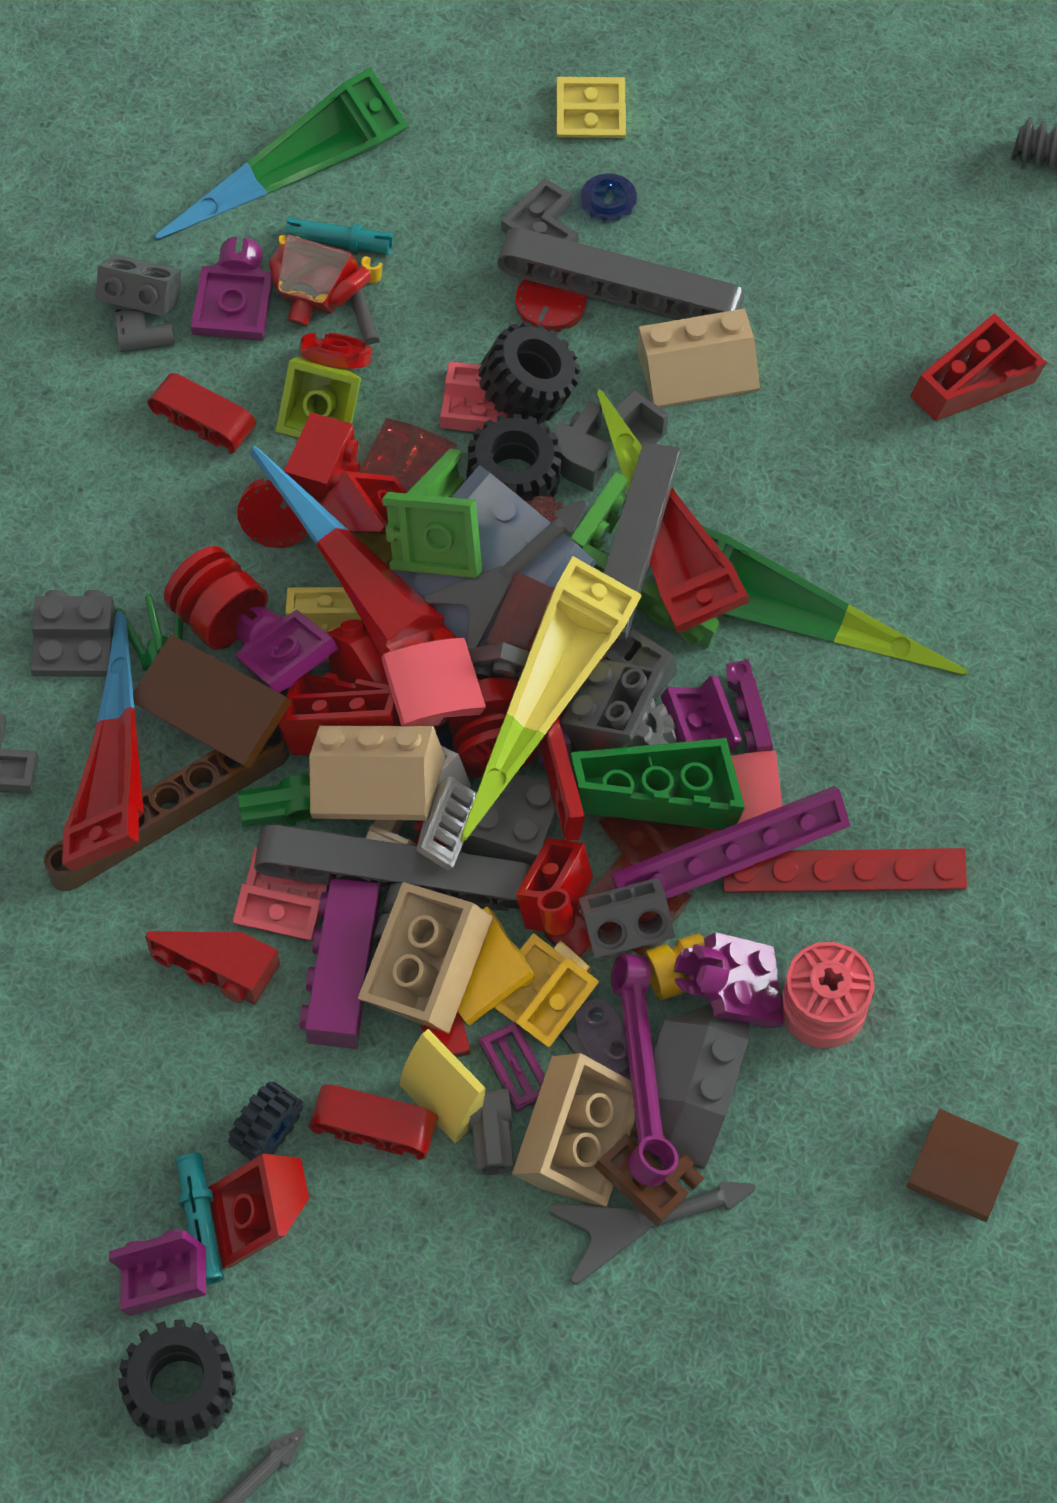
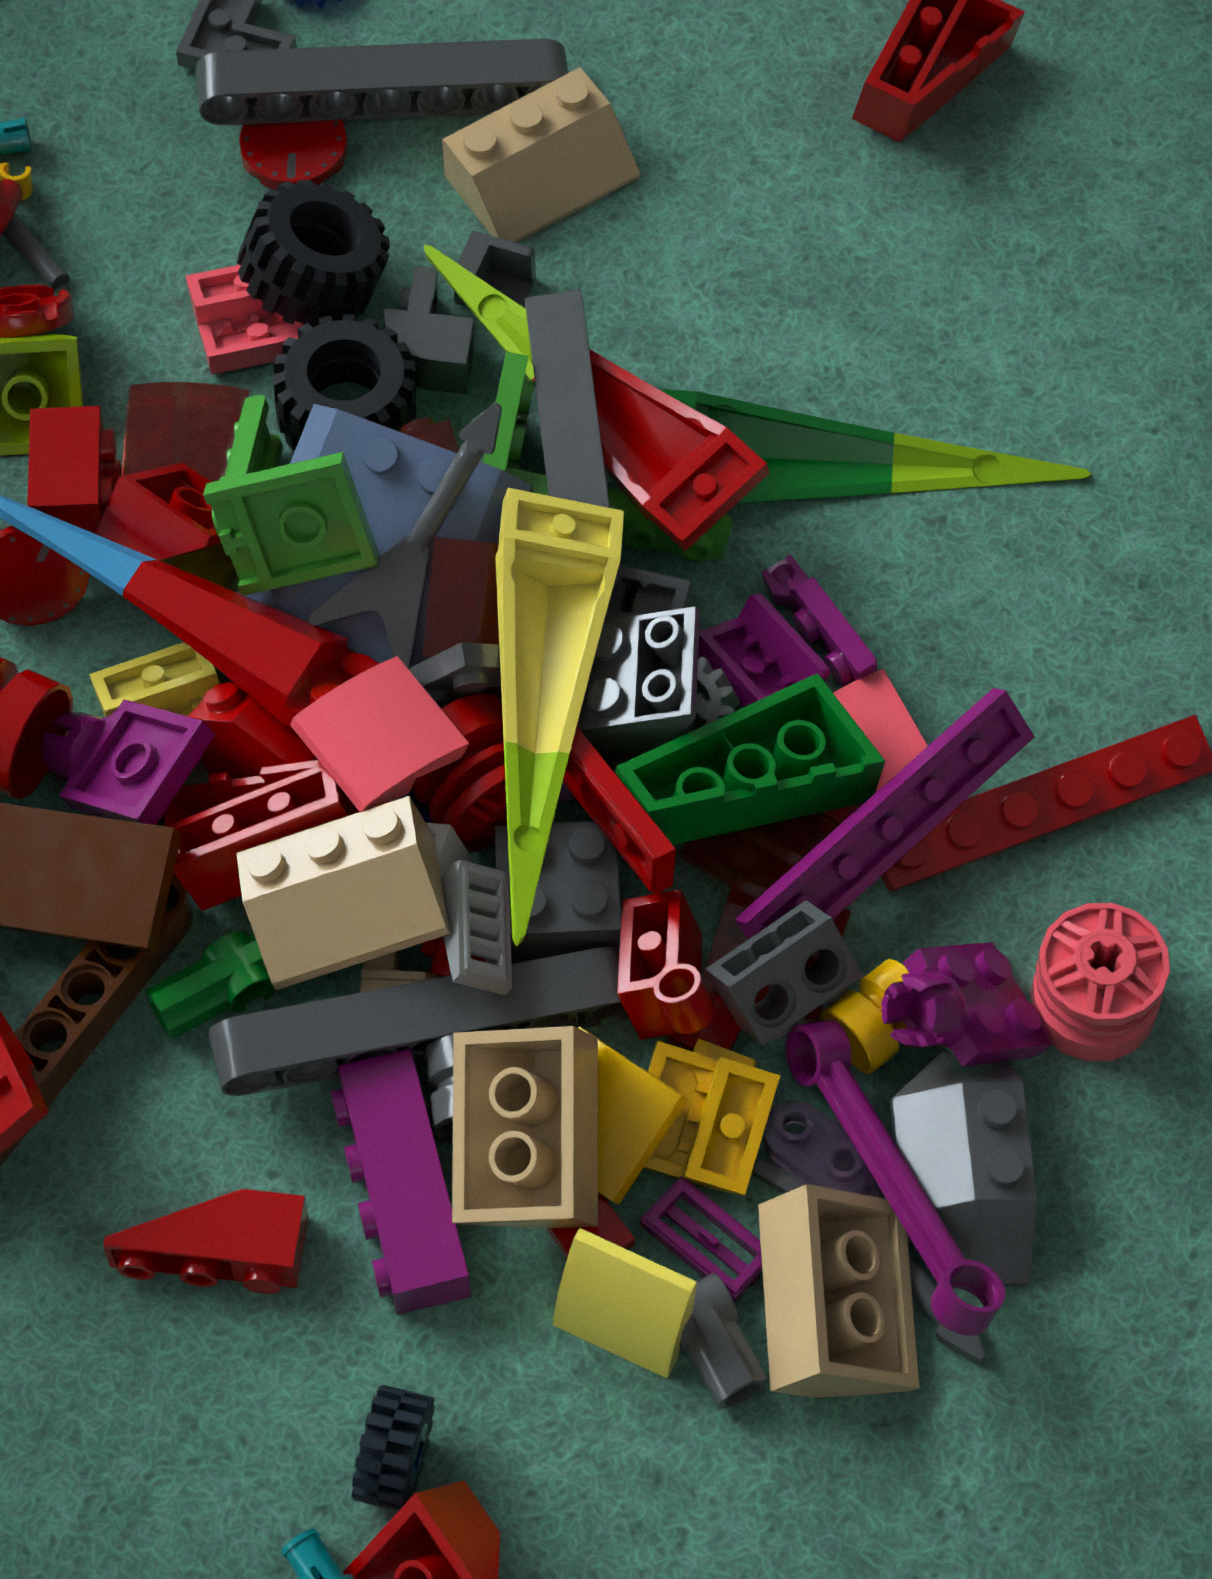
camera: 20 degrees left, 0 degrees up
coral slope [232,847,329,941] -> none
red beam [308,1084,438,1160] -> none
dark grey piece [549,1182,756,1285] -> none
reddish brown plate [595,1125,704,1227] -> none

